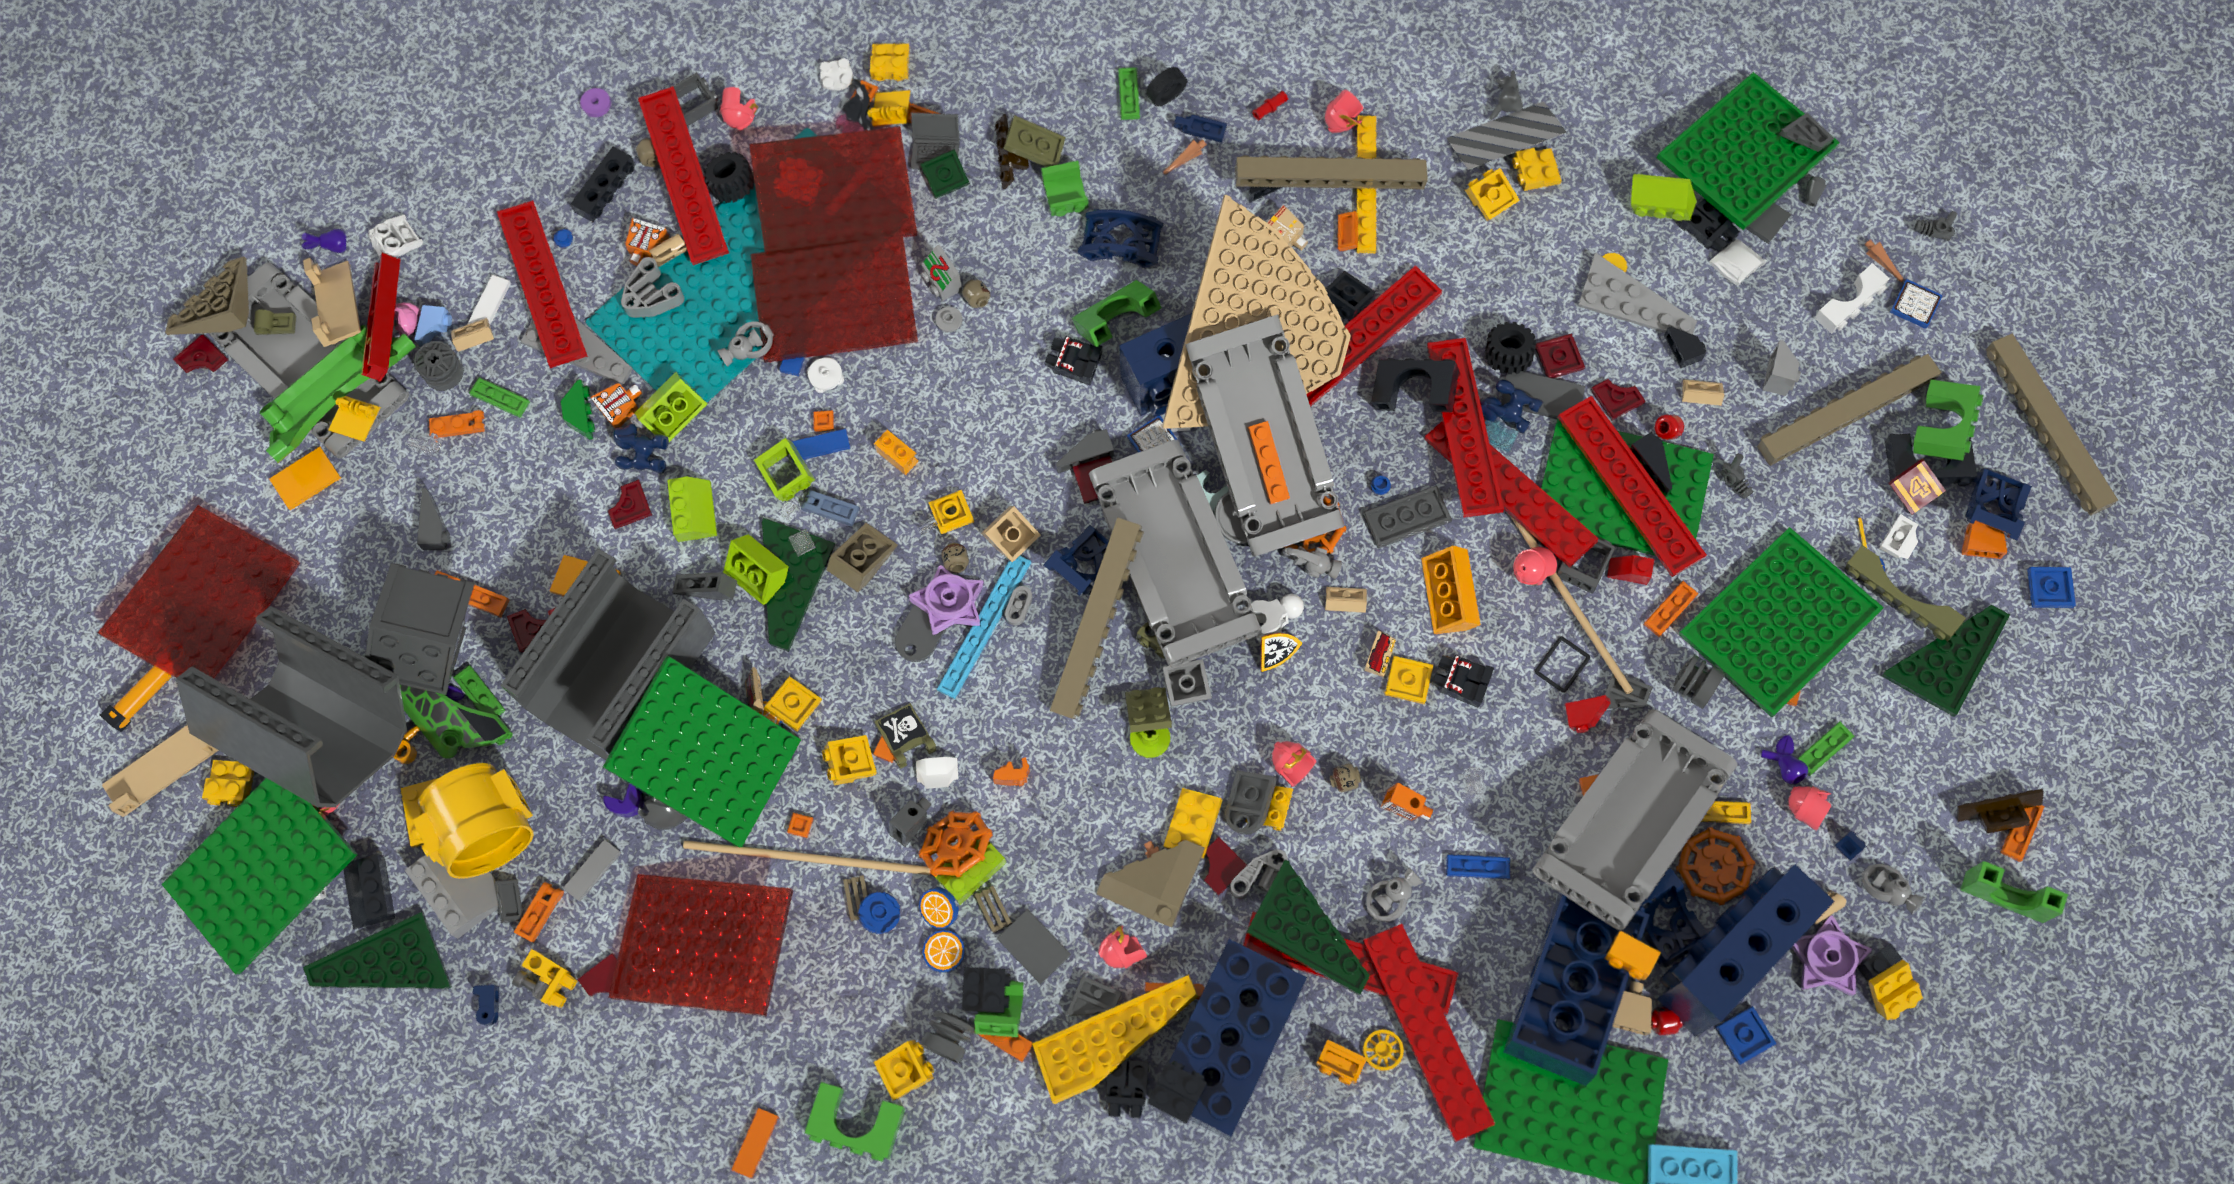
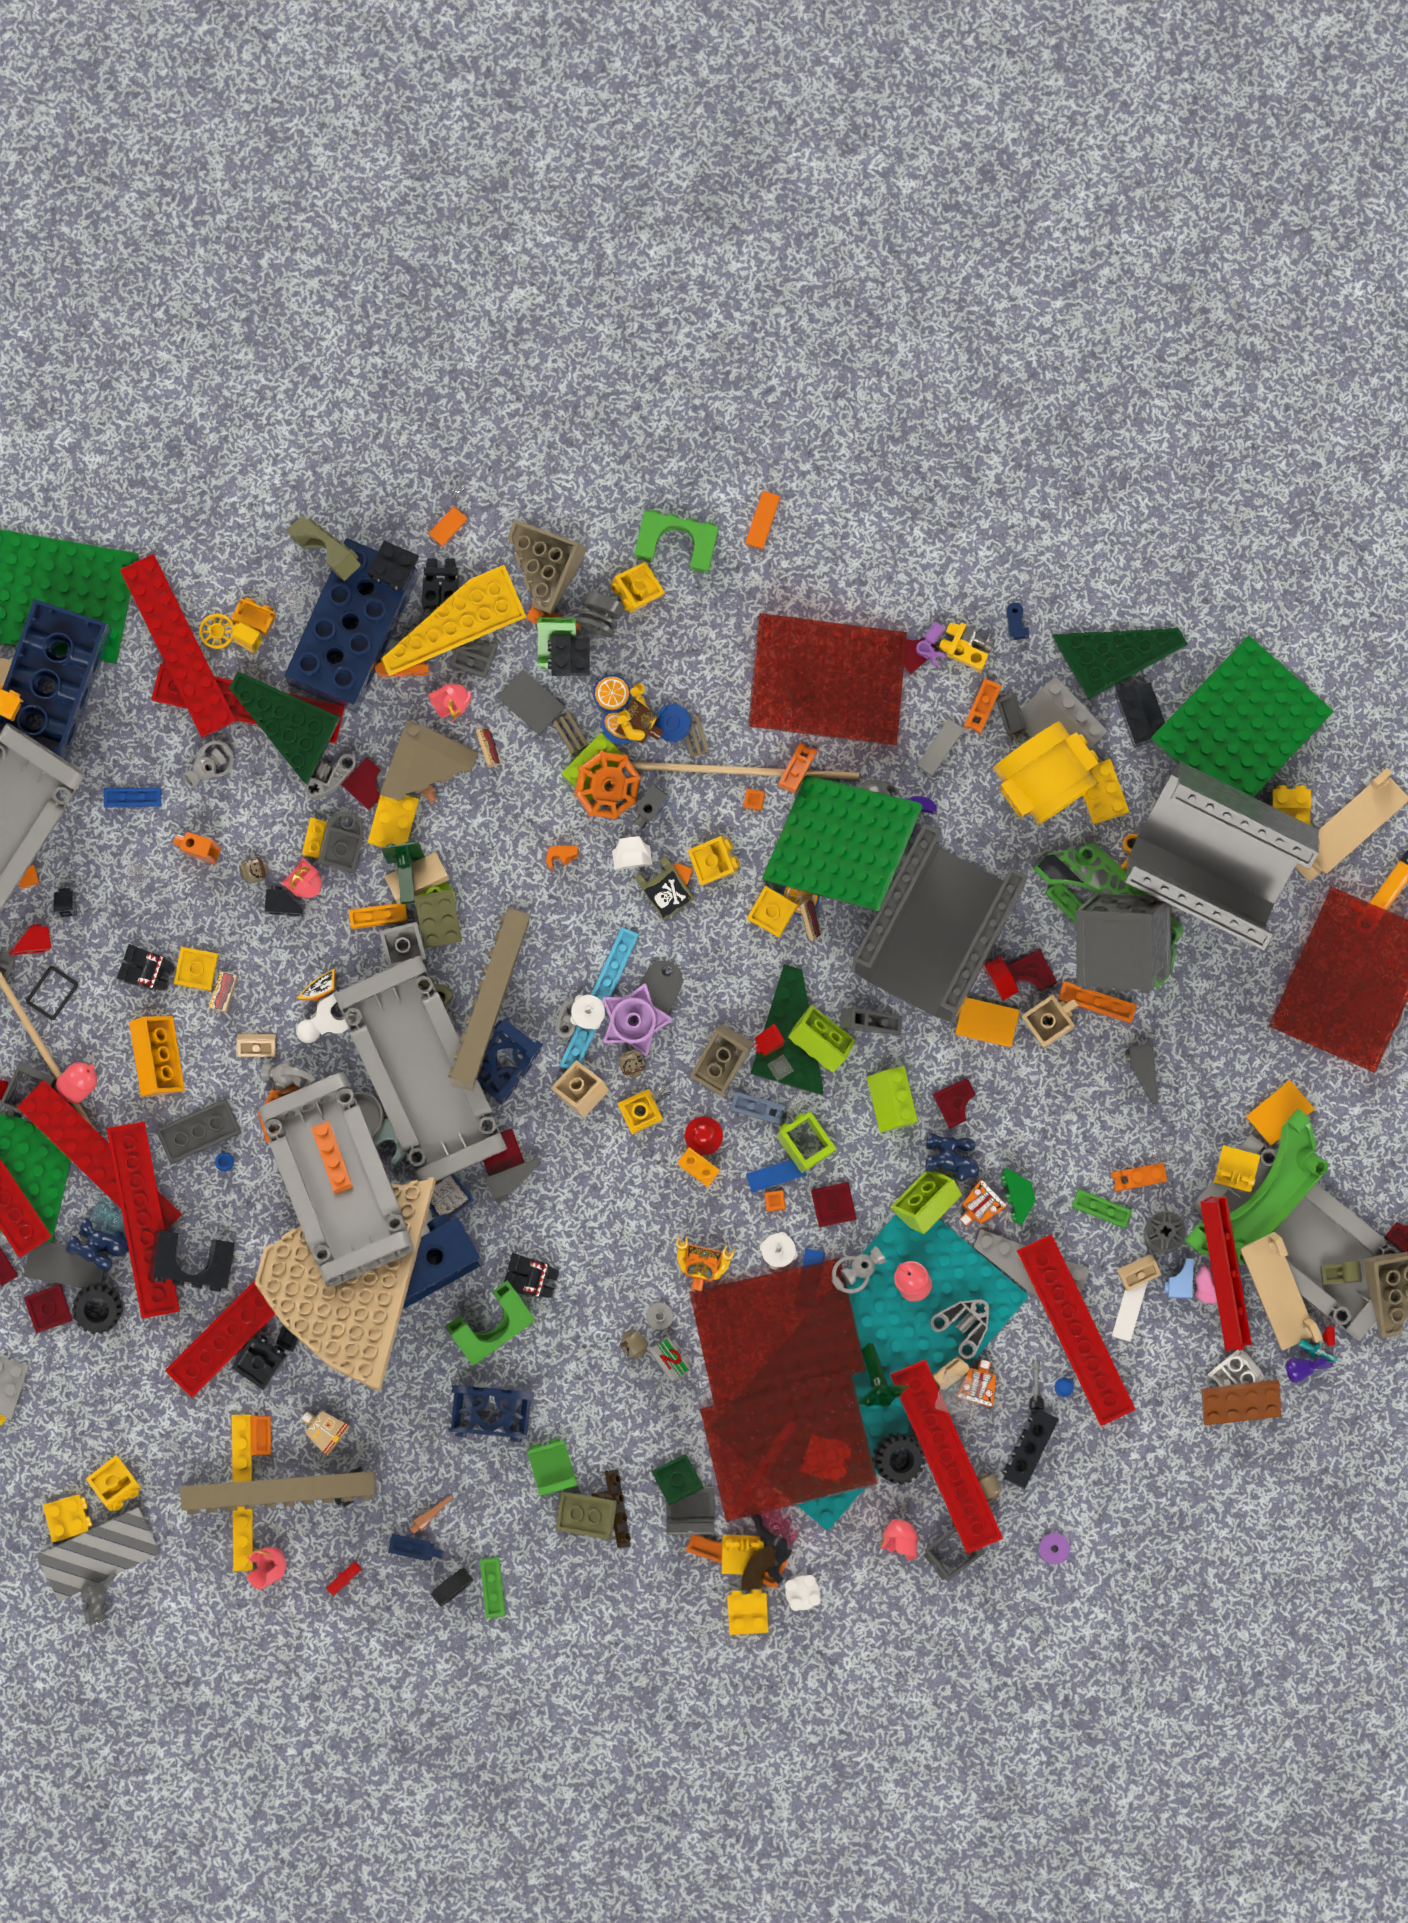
camera: 175 degrees right, 10 degrees up
none -> black slope [53,888,78,918]
none -> yellow brick [231,622,263,654]
none -> black slope [265,886,304,917]
none -> olive arch [286,516,361,581]
none -> light orange tile [349,903,408,930]
none -> dark green piece [381,841,425,905]
none -> tan tile [384,852,449,904]
none -> orange tile [428,506,468,547]
none -> slope [476,728,502,768]
none -> dark tan slope [508,519,587,614]
none -> white piece [570,995,605,1030]
none -> torso [615,683,664,743]
none -> torso [676,1236,736,1292]
none -> red plate [684,1116,723,1156]
none -> dark brown tile [741,1546,778,1591]
none -> red slope [753,1024,784,1057]
none -> orange plate [778,743,818,794]
none -> dark red tile [811,1182,857,1228]
none -> dark green piece [857,1343,909,1407]
none -> coral helmet [894,1261,932,1302]
none -> medium lavender bar [916,622,946,667]
none -> clear tile [935,1371,983,1419]
none -> tan hinge [1021,995,1079,1049]
none -> hinge [1029,1362,1044,1409]
none -> dark orange plate [1201,1380,1282,1426]
none -> teal piece [1298,1339,1338,1362]
none -> red tile [1322,1326,1335,1347]

